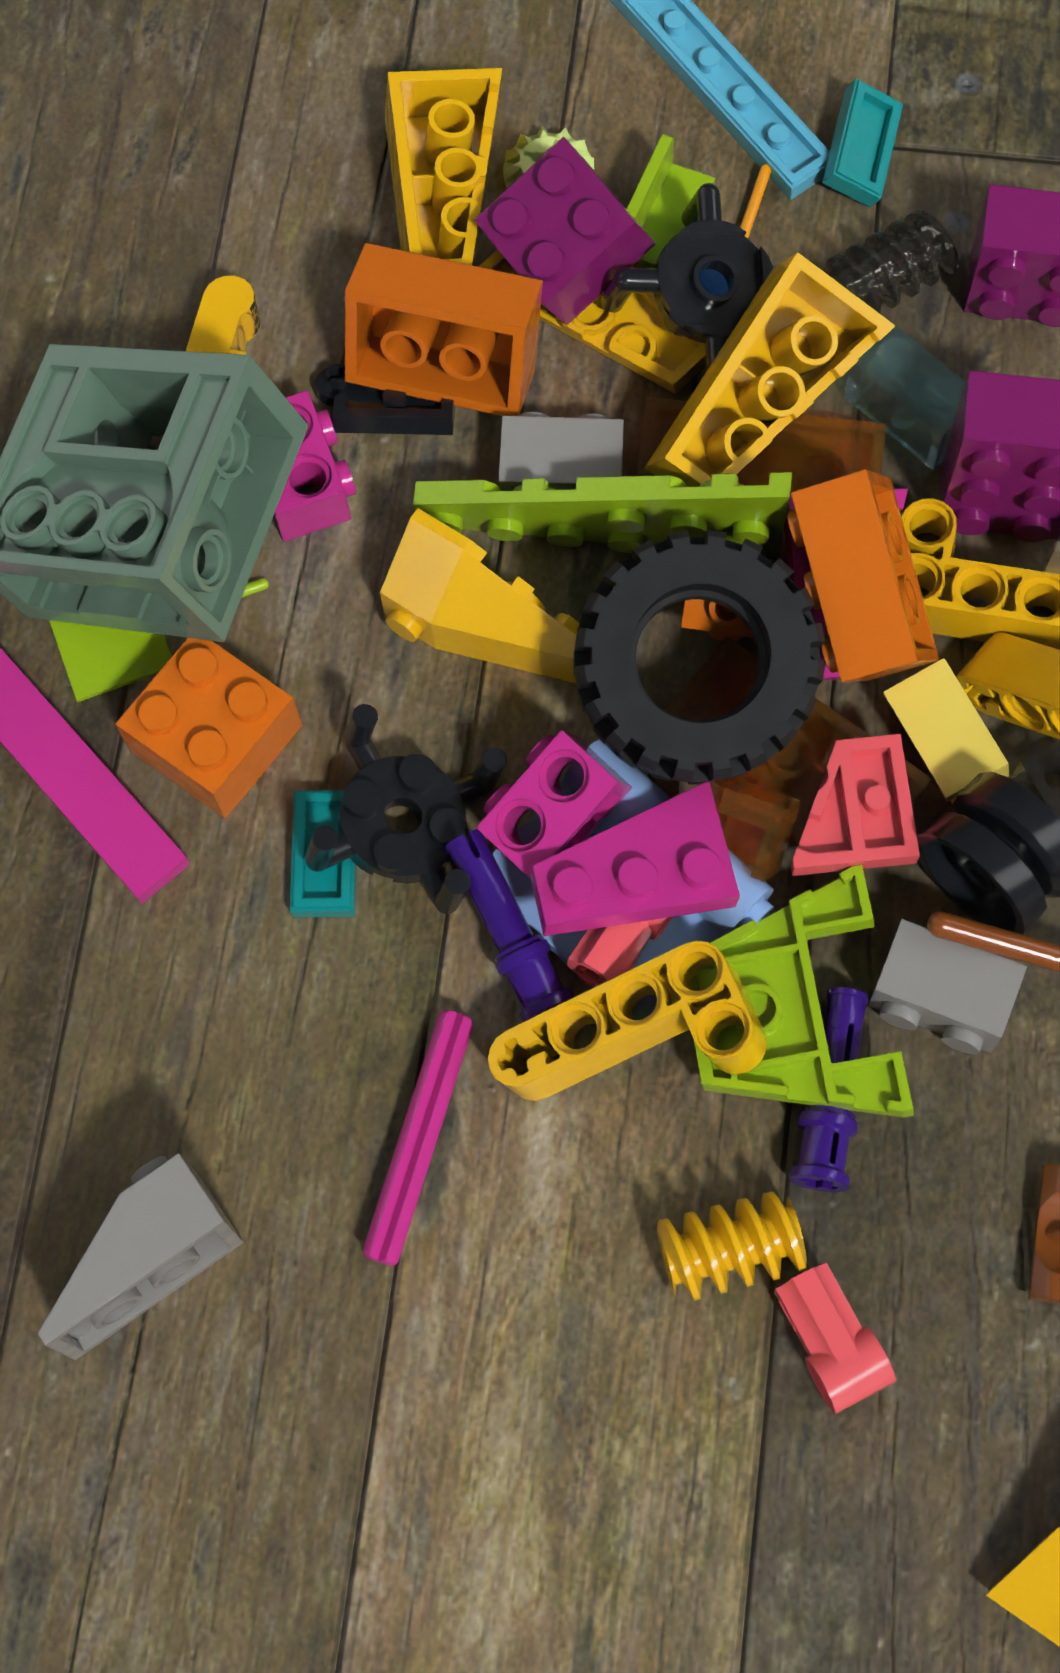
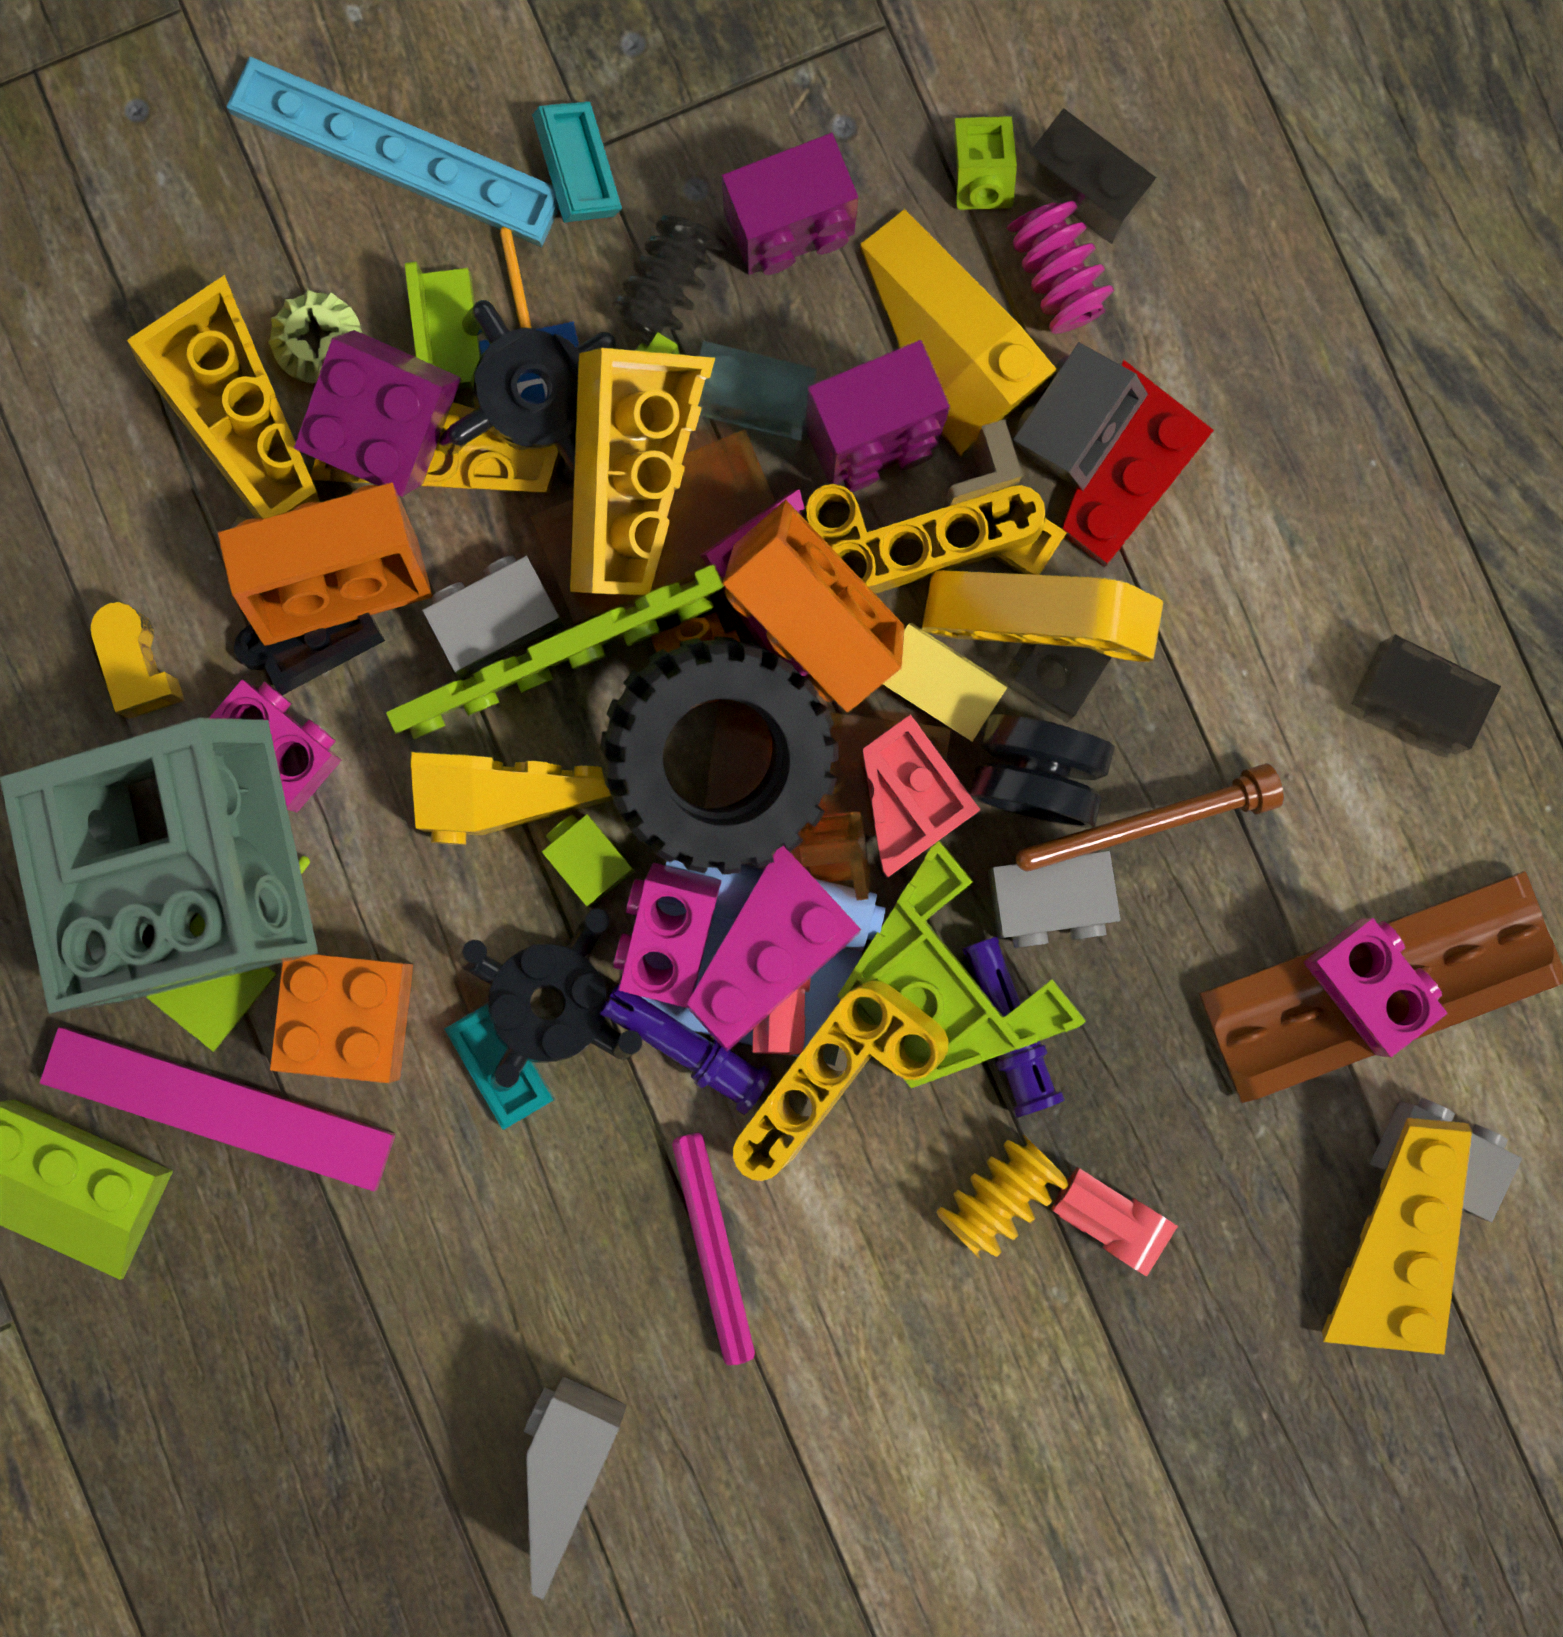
camera: 40 degrees left, 15 degrees up
none -> lime brick [542,814,635,908]

